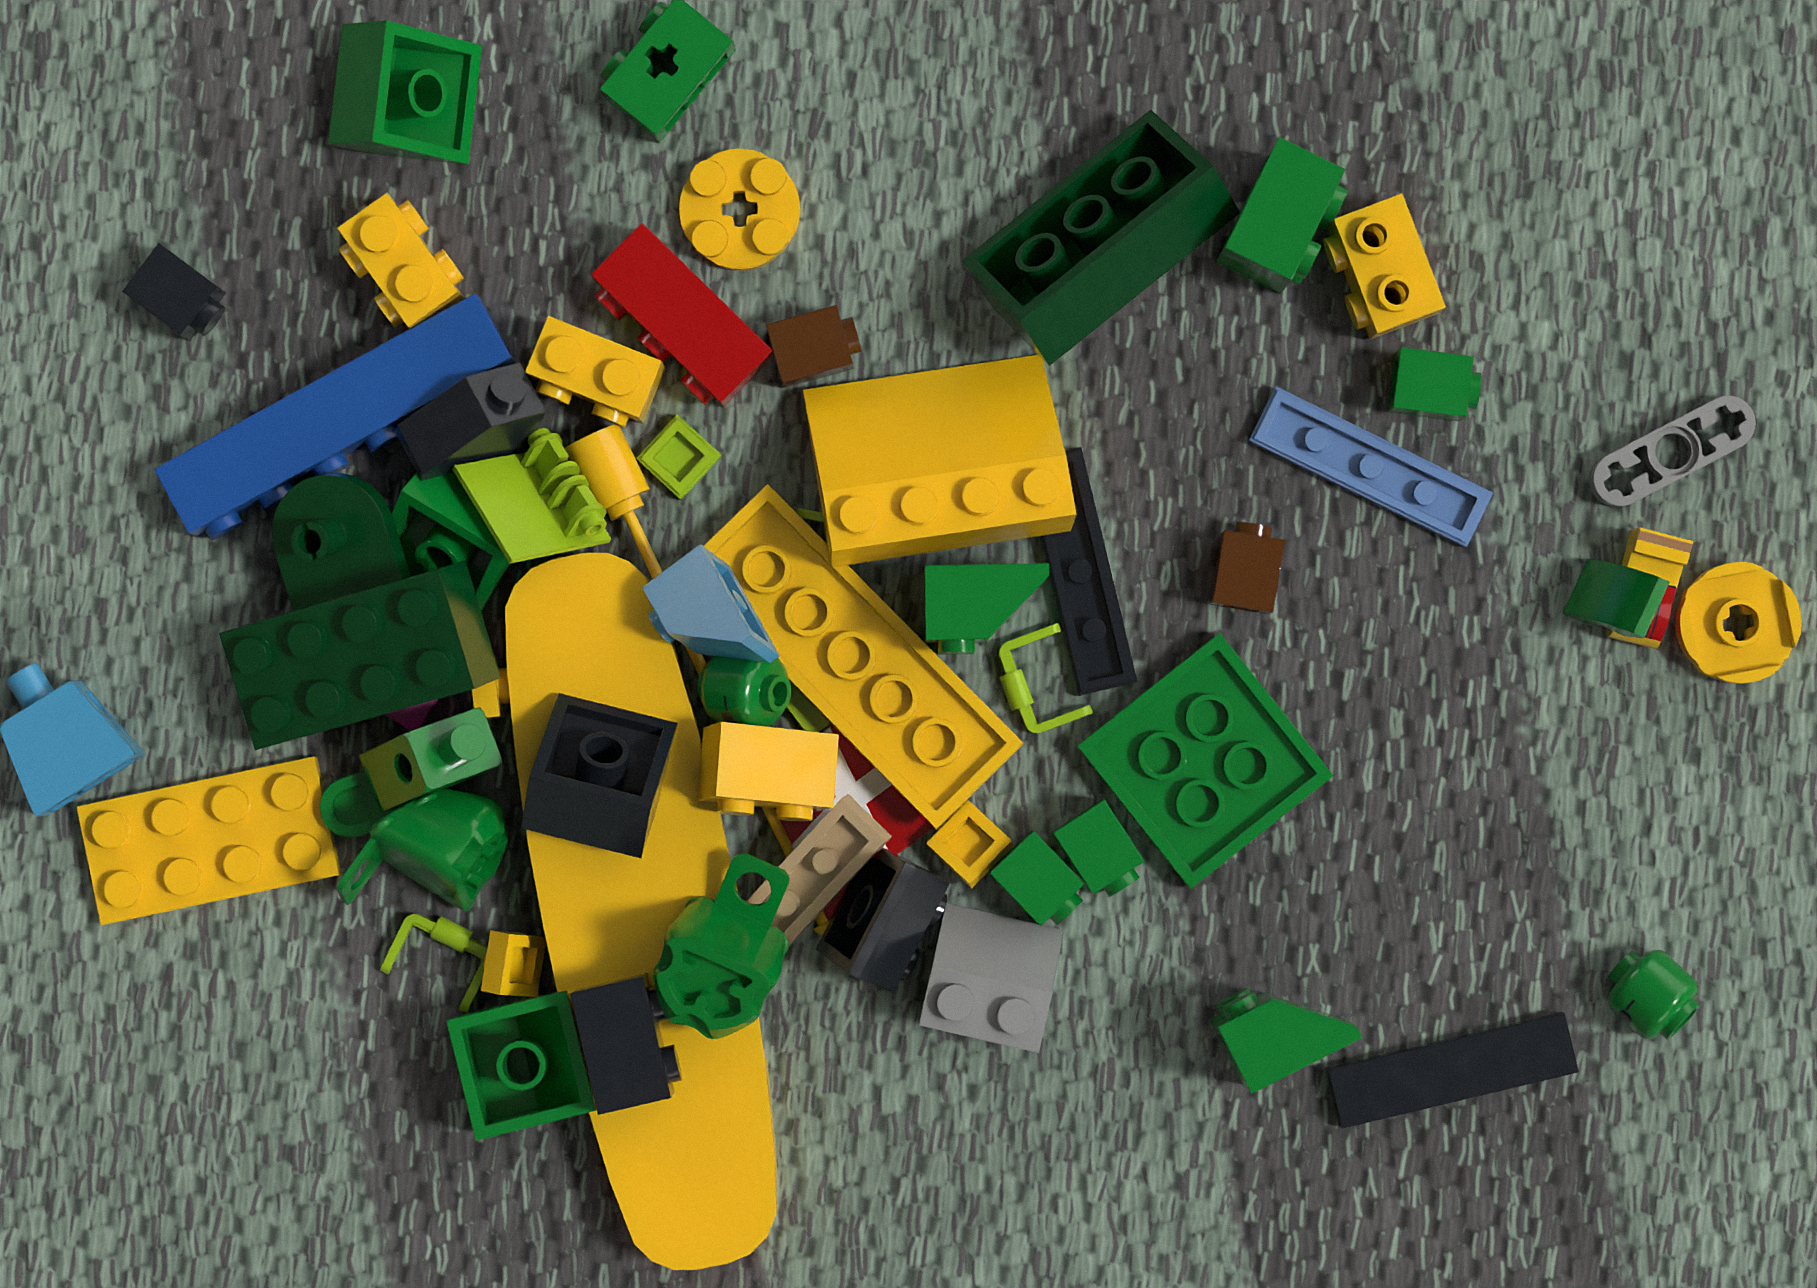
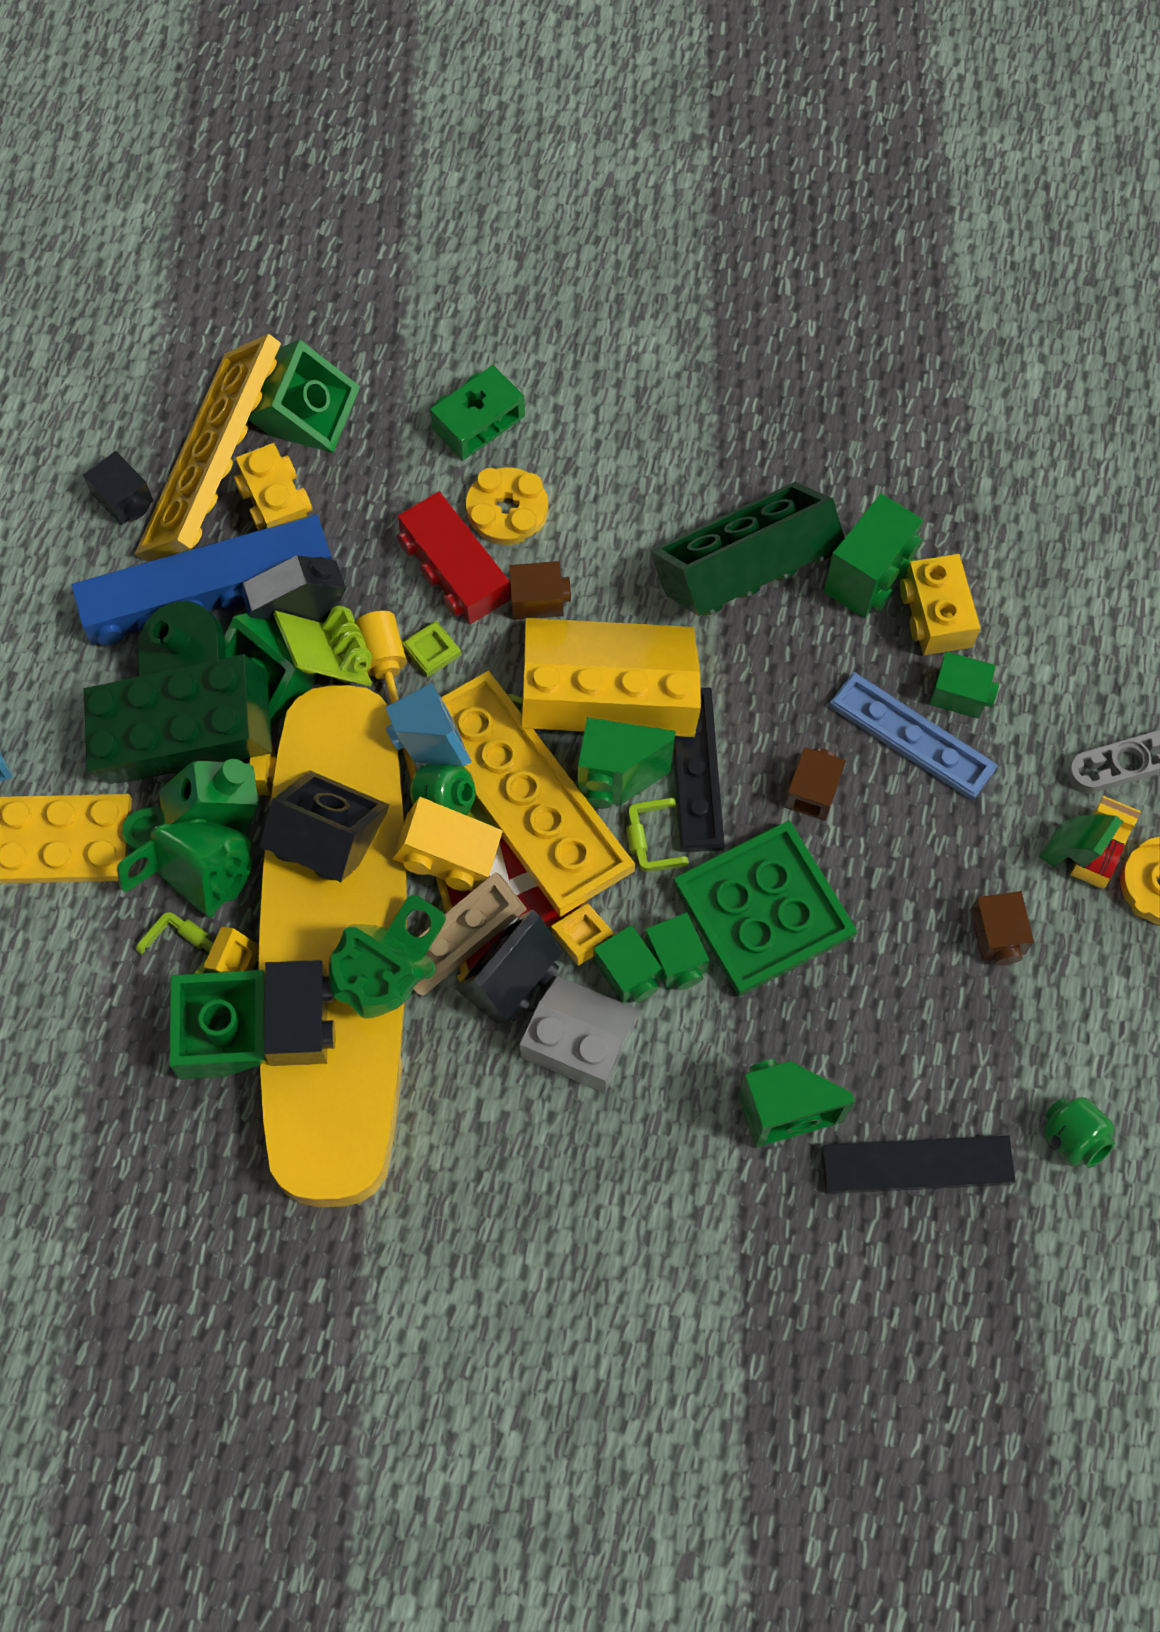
camera: 10 degrees right, 20 degrees down
yellow brick [525,316,666,427] -> none
none -> yellow plate [135,333,281,562]
none -> reddish brown brick [970,891,1034,965]

